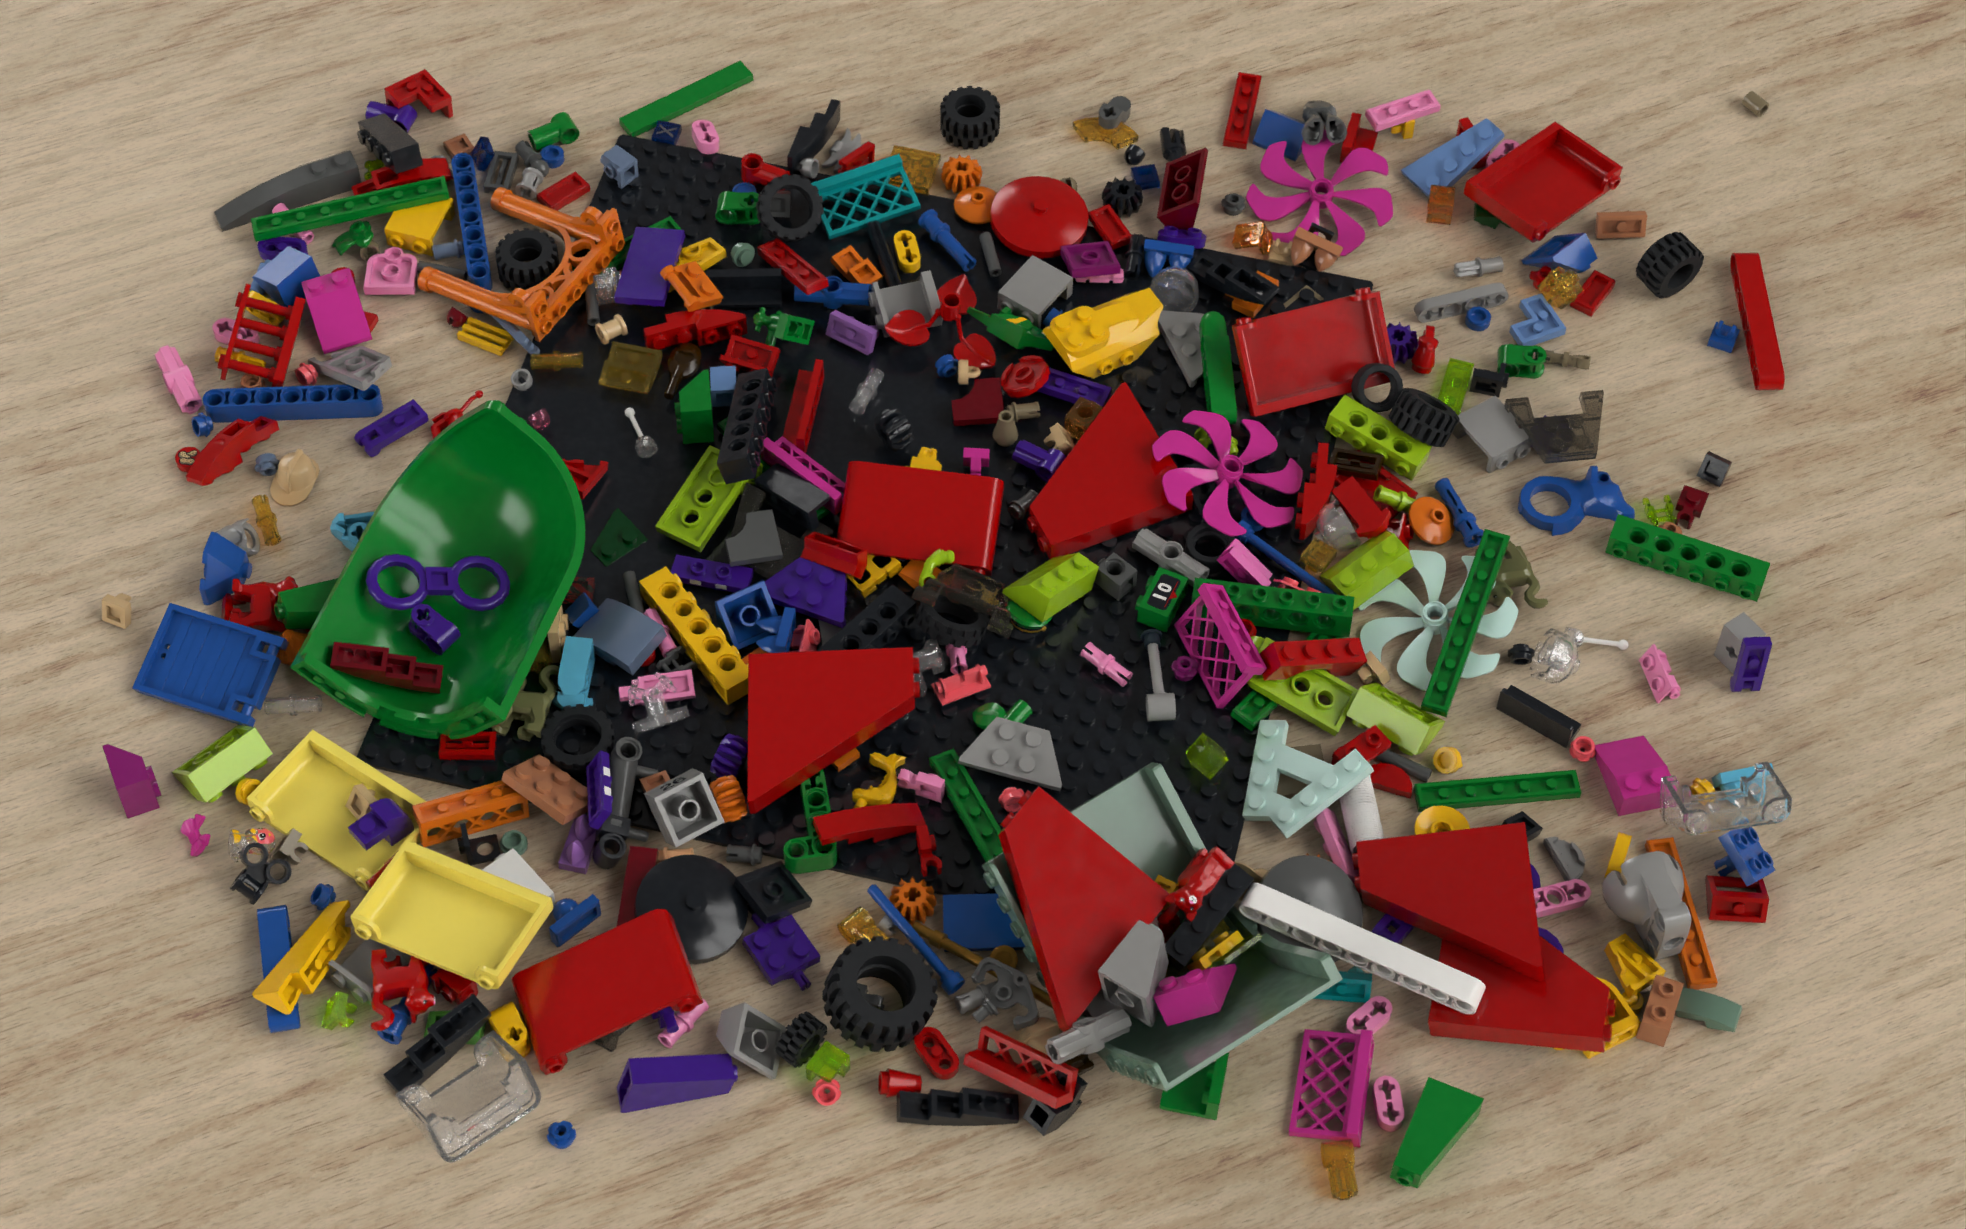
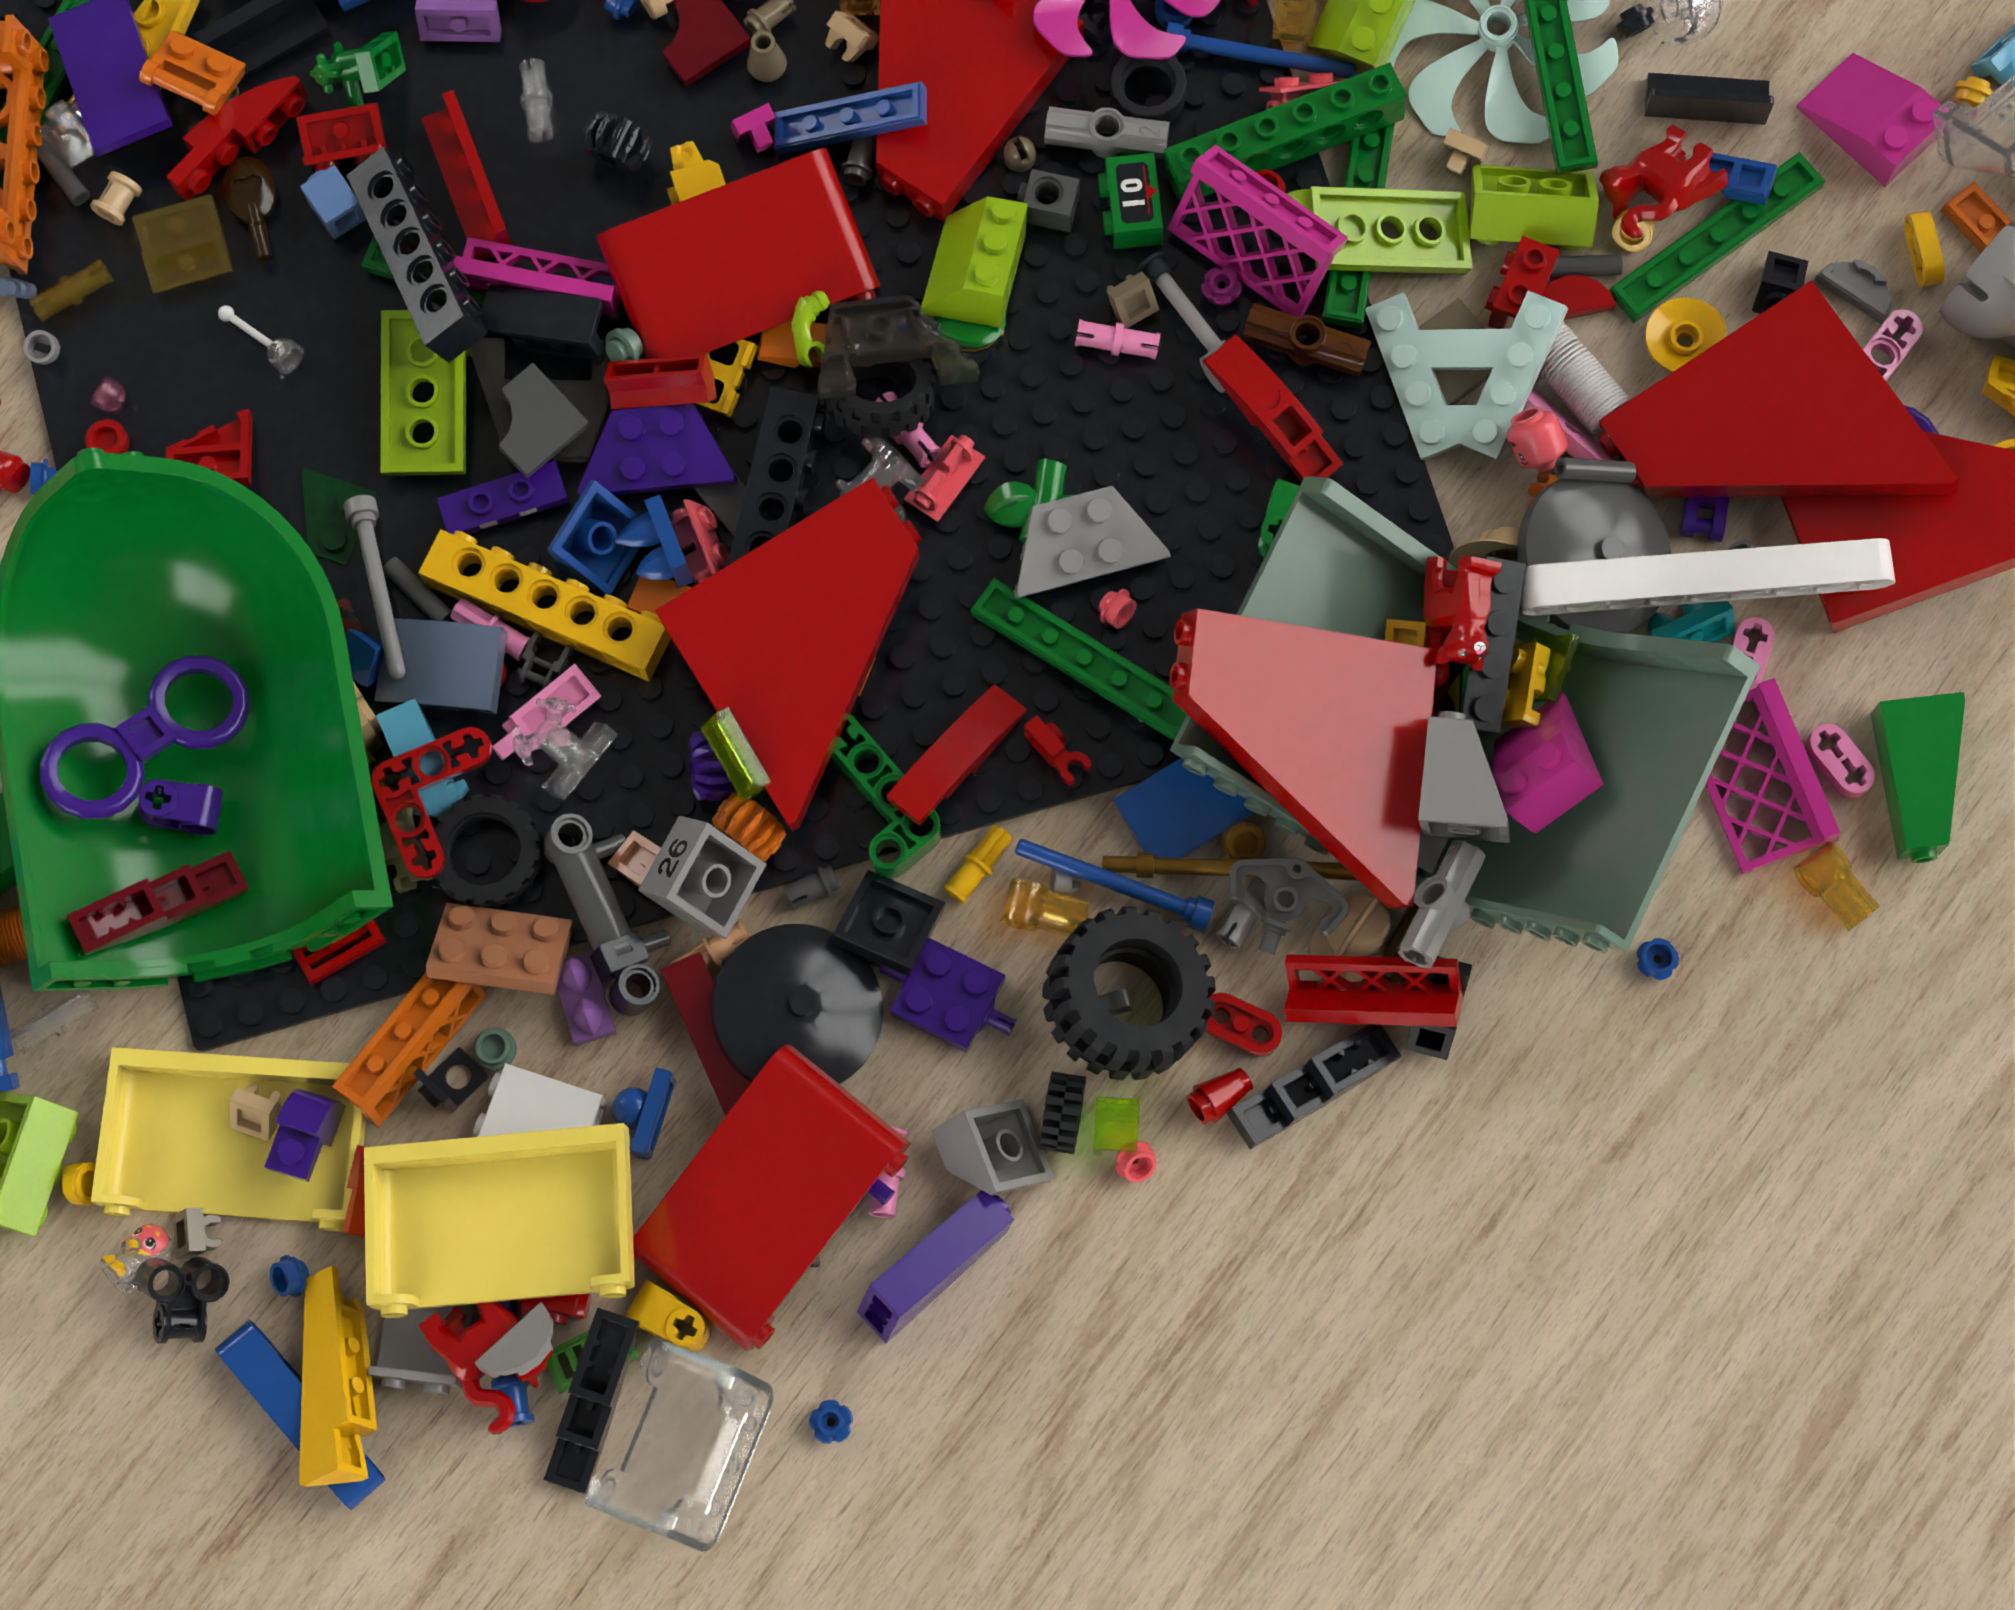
camera: 25 degrees left, 20 degrees up
dark pink piece [180,814,211,857] -> none
clear neon green tile [321,991,357,1030] -> none
dark purple plate [586,750,613,830] -> none
green slope [675,370,714,444] -> none
yellow animal [852,752,906,808] -> none
orange gear [889,877,937,926] -> none
bright pink plate [897,769,945,803] -> none
dark purple piece [1012,440,1066,482] -> none
clear neon green panel [1185,733,1229,780] -> none
dark pink panel [1217,539,1272,586] -> none
red arch [1259,638,1367,681] -> none
coral plate [1569,736,1596,762] -> none
none -> light grey piece [343,495,405,679]
none -> red beam [371,727,492,879]
none -> light grey tile [475,1302,554,1378]
none -> sand green plate [605,328,644,362]
none -> clear neon green tile [701,707,771,802]
none -> blue tile [774,81,927,155]
none -> yellow axle [943,825,1013,905]
none -> dark tan hinge [1004,136,1036,172]
none -> dark tan tile [1107,271,1160,329]
none -> red slope [1203,334,1343,482]
none -> reddish brown piece [1242,303,1371,377]
none -> coral head [1506,407,1568,472]
none -> dark grey piece [1554,457,1636,483]
none -> red animal [1599,124,1728,239]
none -> blue plate [1637,938,1679,980]
none -> blue tile [1709,153,1777,205]

